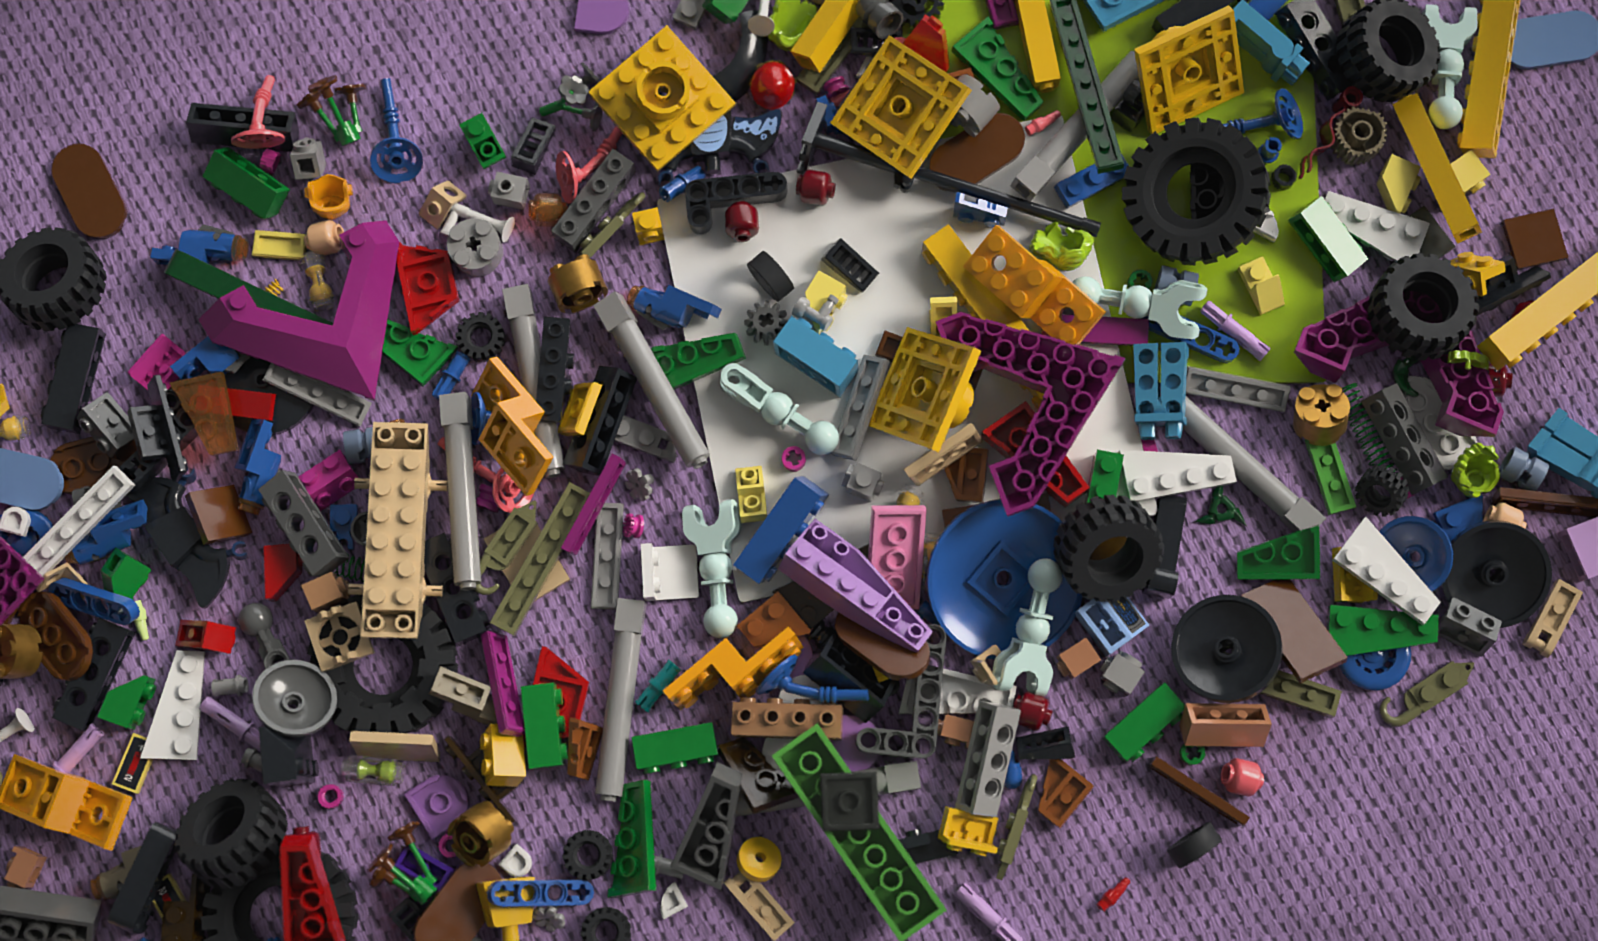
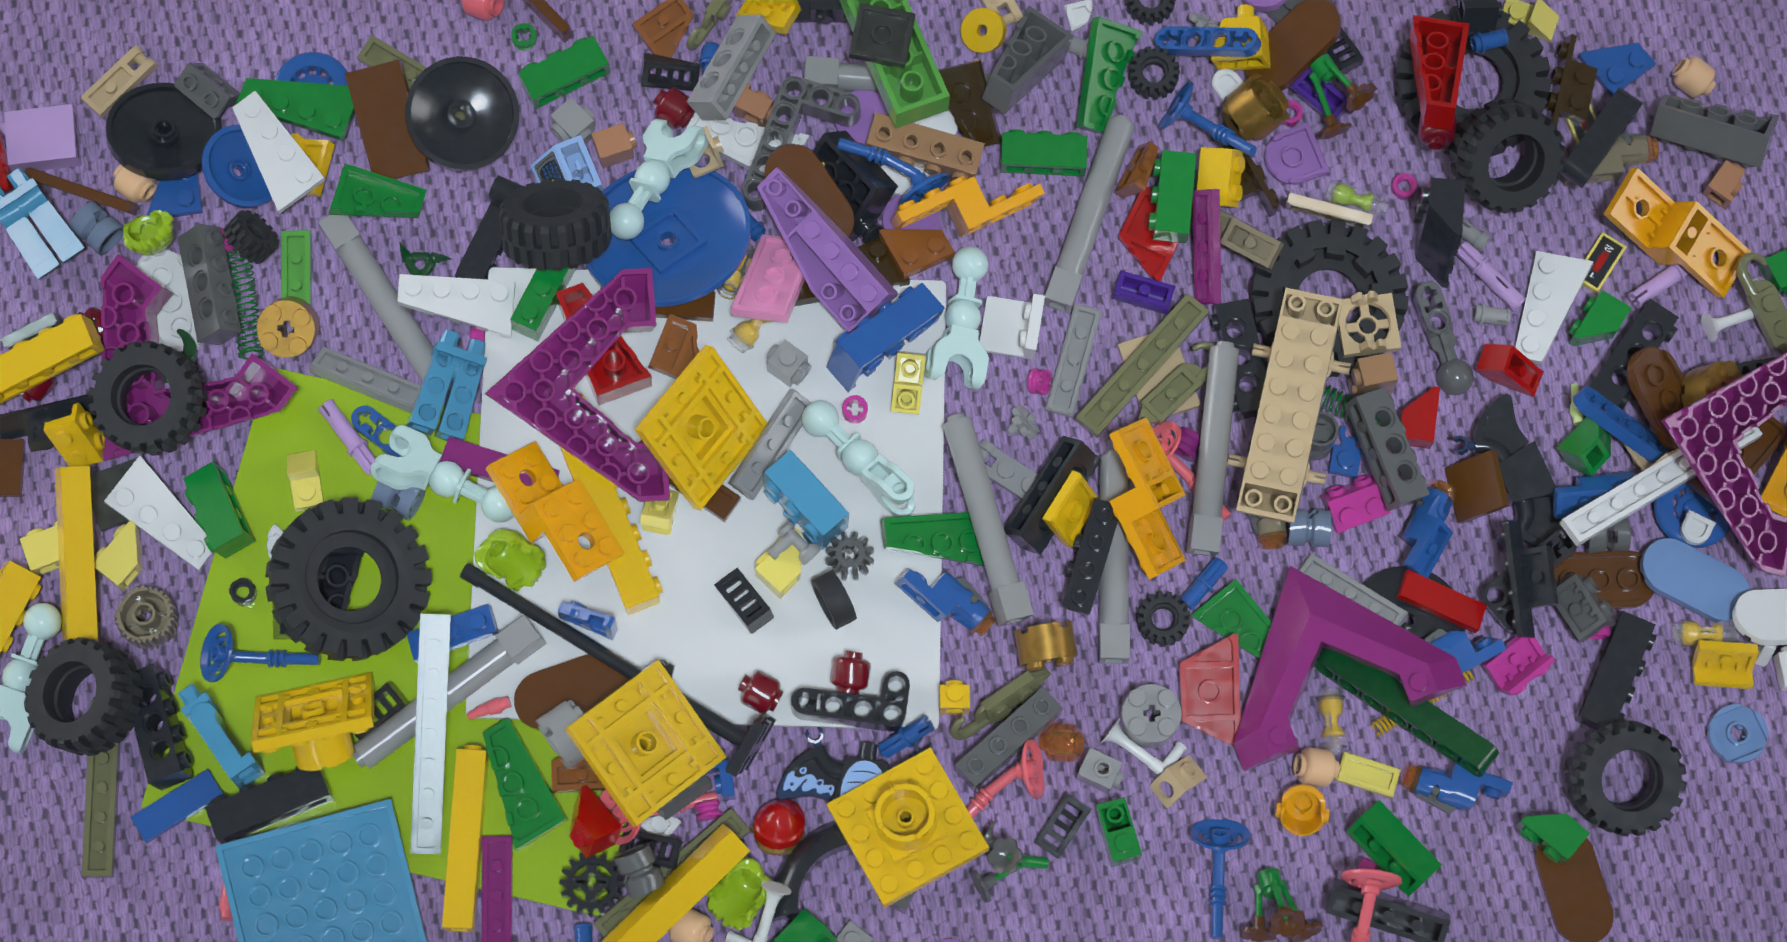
camera: 170 degrees left, 5 degrees down
clear orange wing [169,372,239,456] -> none
dark grey dish [252,660,337,737] -> none
light grey brick [290,138,326,180] -> none
blue dish [471,392,492,445] -> none
magenta tile [561,453,626,556] -> none
teal pin [635,659,682,712] -> none
tan tile [904,423,983,486] -> none
black axle [1123,79,1142,106] -> none
green bush [1127,269,1153,289] -> none
nougat brick [1179,703,1272,747] -> none
blue pin [1258,137,1282,163] -> none
dark red flag [1298,86,1363,180] -> none
olive plate [1380,661,1474,727] -> none
lime piece [1447,350,1489,370] -> none
none -> tile [0,312,61,350]
none -> dark purple brick [1112,270,1176,315]
none -> blue dish [1158,81,1257,157]
none -> green slope [1516,814,1590,865]

